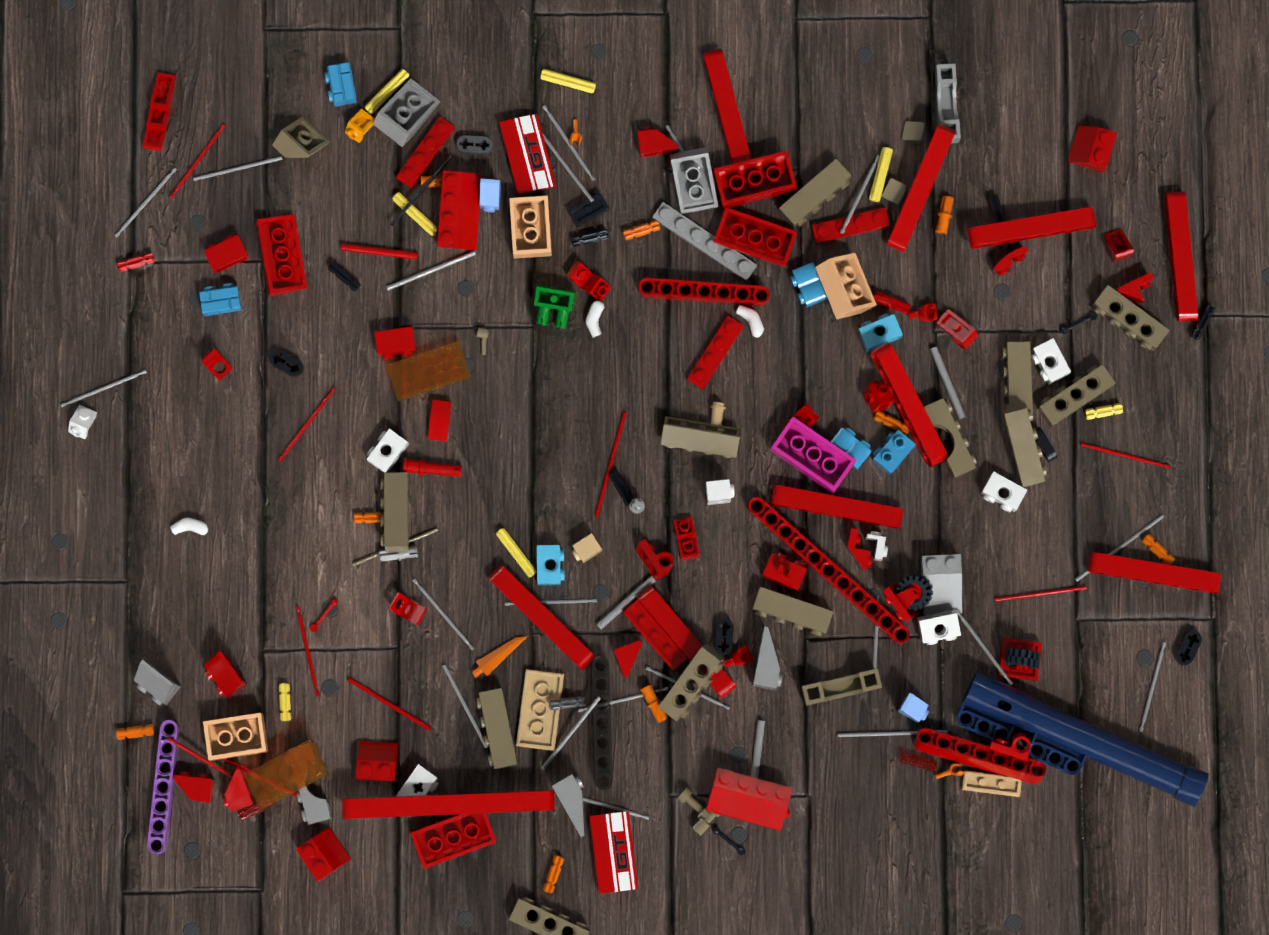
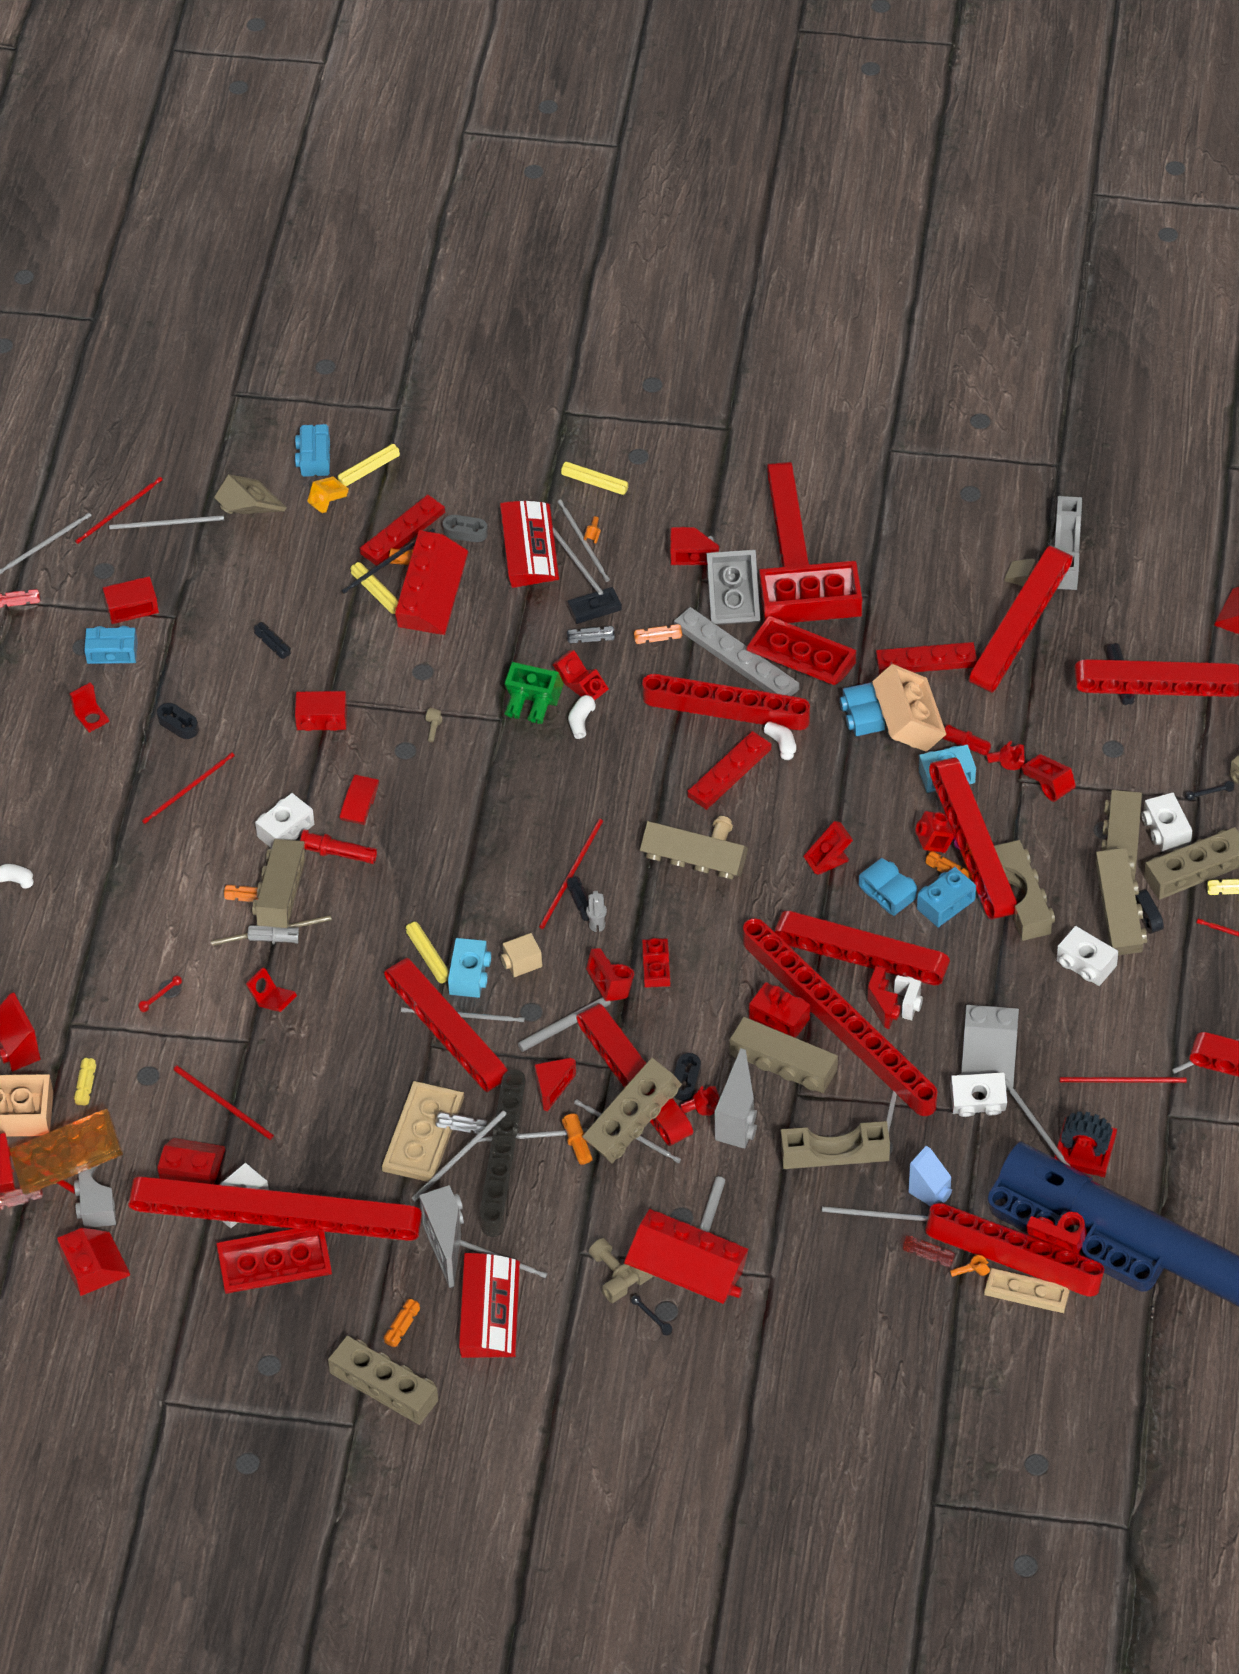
camera: 10 degrees right, 30 degrees down
red slope [143,73,177,152] -> none
red slope [255,214,307,296] -> none
red piece [296,606,320,697] -> none
red bar [341,243,418,260] -> none
light grey slope [373,78,440,147] -> none
light grey axle [386,251,476,291] -> none
clear orange plate [386,341,471,402] -> none
light grey piece [413,579,475,650] -> none
light grey piece [442,664,487,748] -> none
orange bar [471,636,528,678] -> none
dark tan brick [476,688,518,769] -> none
light blue slope [480,179,501,212] -> none
light nougat brick [510,196,552,259] -> none
red plate [623,600,688,671] -> none
white brick [705,479,735,505] -> none
dark pink slope [770,417,856,494] -> none
dark tan brick [779,159,851,228] -> none
light grey piece [840,155,880,234] -> none
light yellow axle [869,147,893,202] -> none
dark tan slope [881,178,908,205] -> none
plate [883,574,933,622] -> none
light grey bar [930,347,966,420] -> none
orange axle [935,196,954,234] -> none
red slope [992,246,1029,276] -> none

